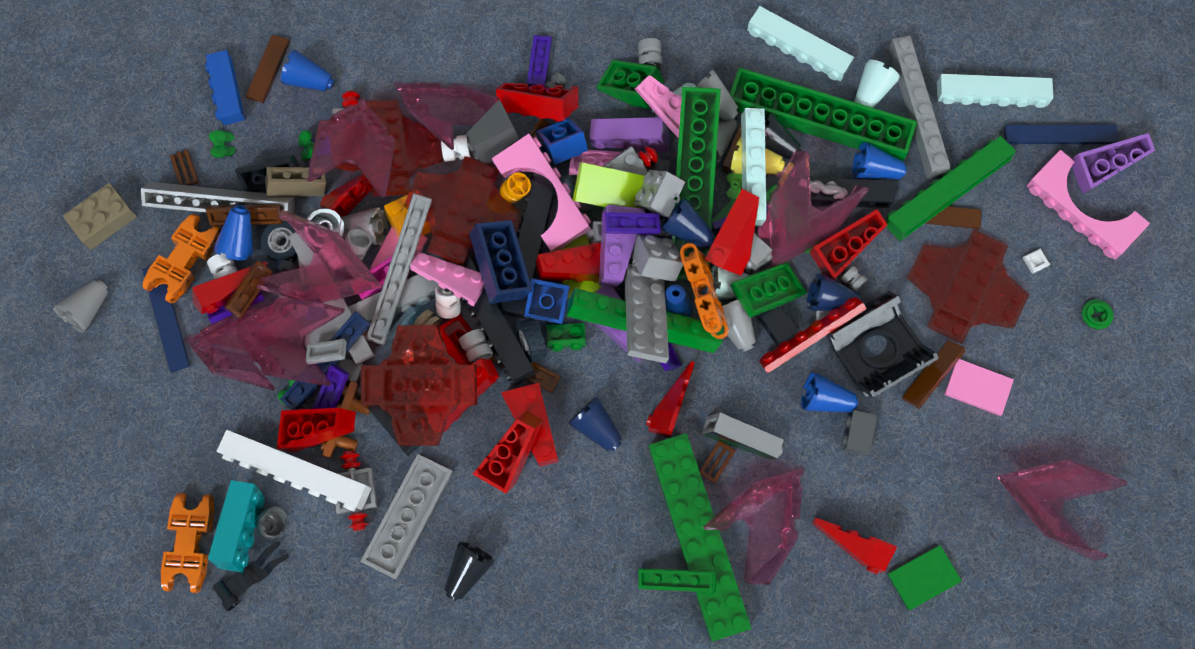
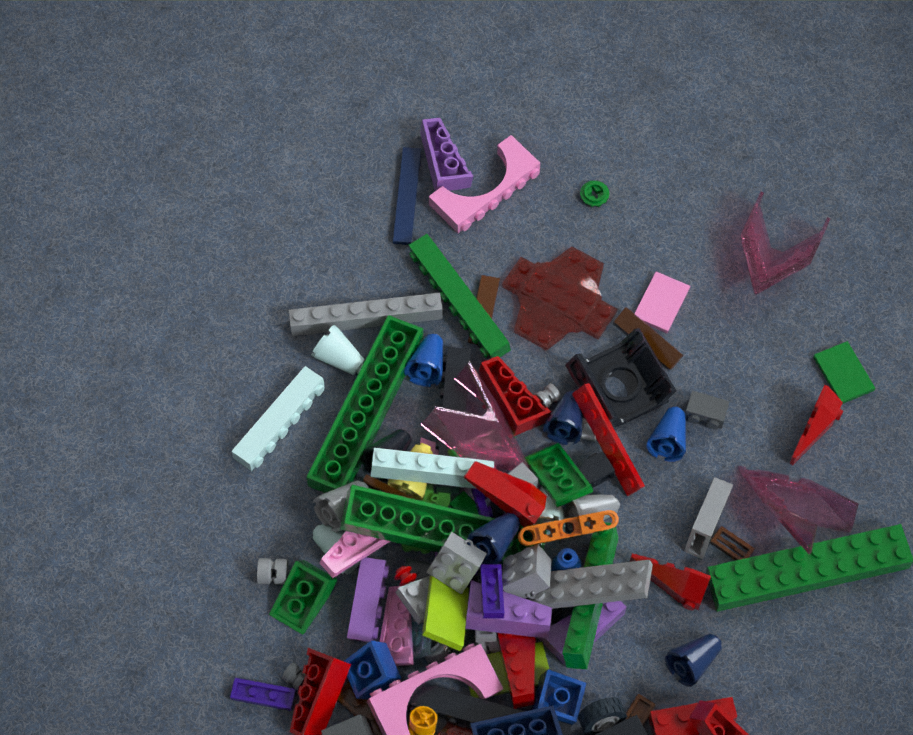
camera: 90 degrees left, 10 degrees down
green bracket [546,323,586,352] -> none
green tile [638,568,716,593] -> none
light grey animal [799,178,848,199] -> none
light aqua brick [937,74,1053,108] -> none
white tile [1023,249,1050,274] -> none

